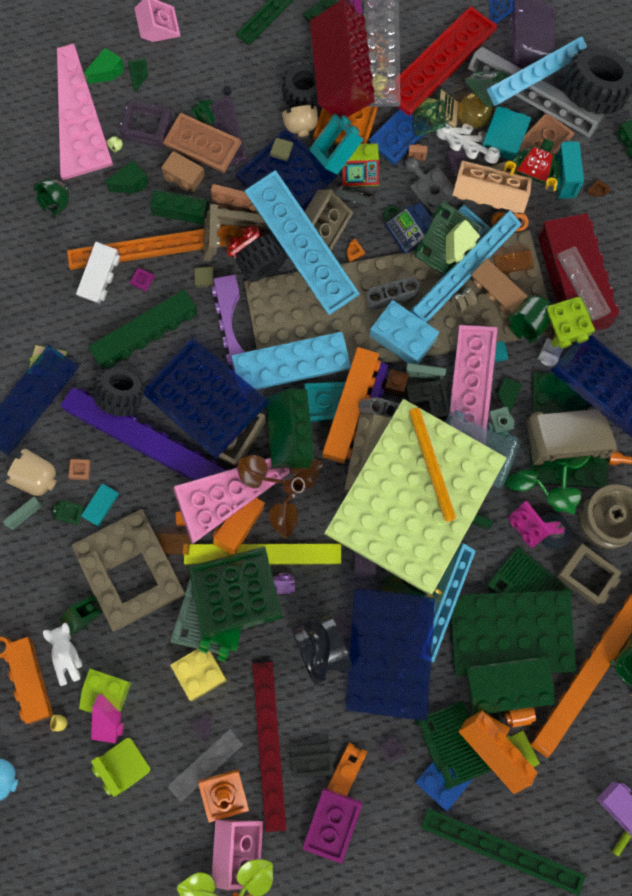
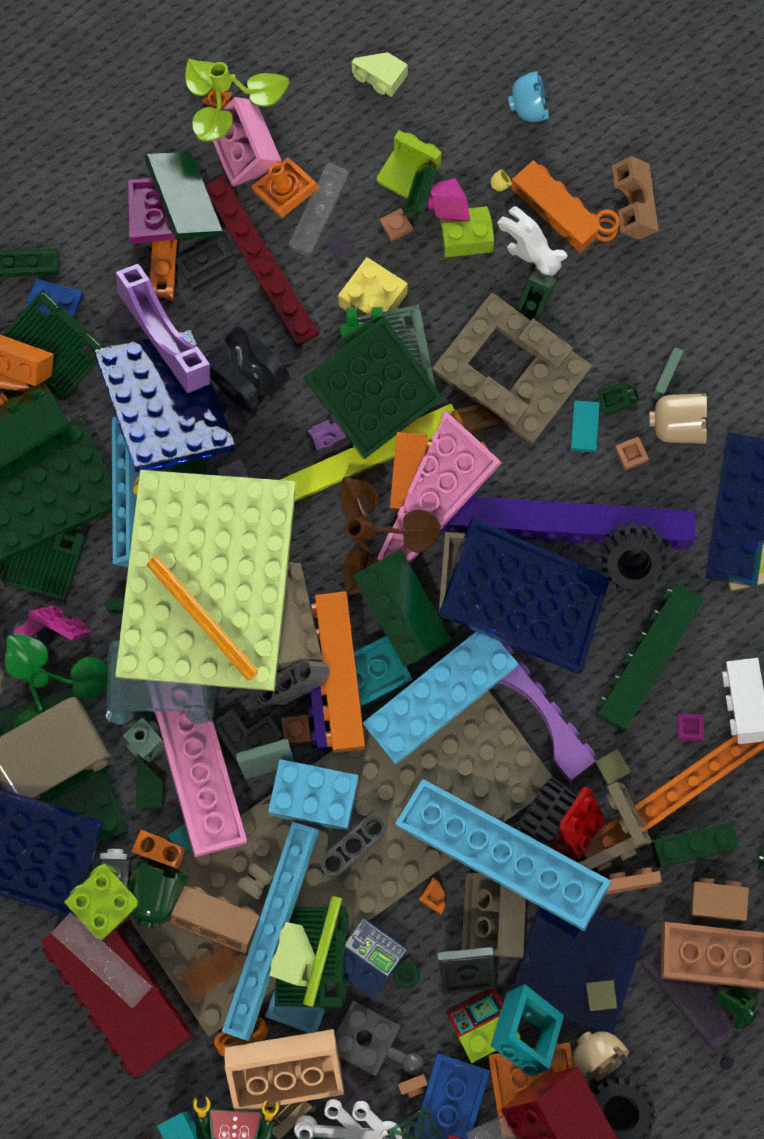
camera: 160 degrees right, 0 degrees up
none -> medium lavender arch [116,264,210,393]
none -> orange leg [131,830,187,870]
none -> tile [145,152,222,239]
none -> lime piece [303,896,342,1007]
none -> yellowish green slope [352,52,408,97]
none -> nougat plate [380,208,413,242]
none -> dark green tile [403,166,437,218]

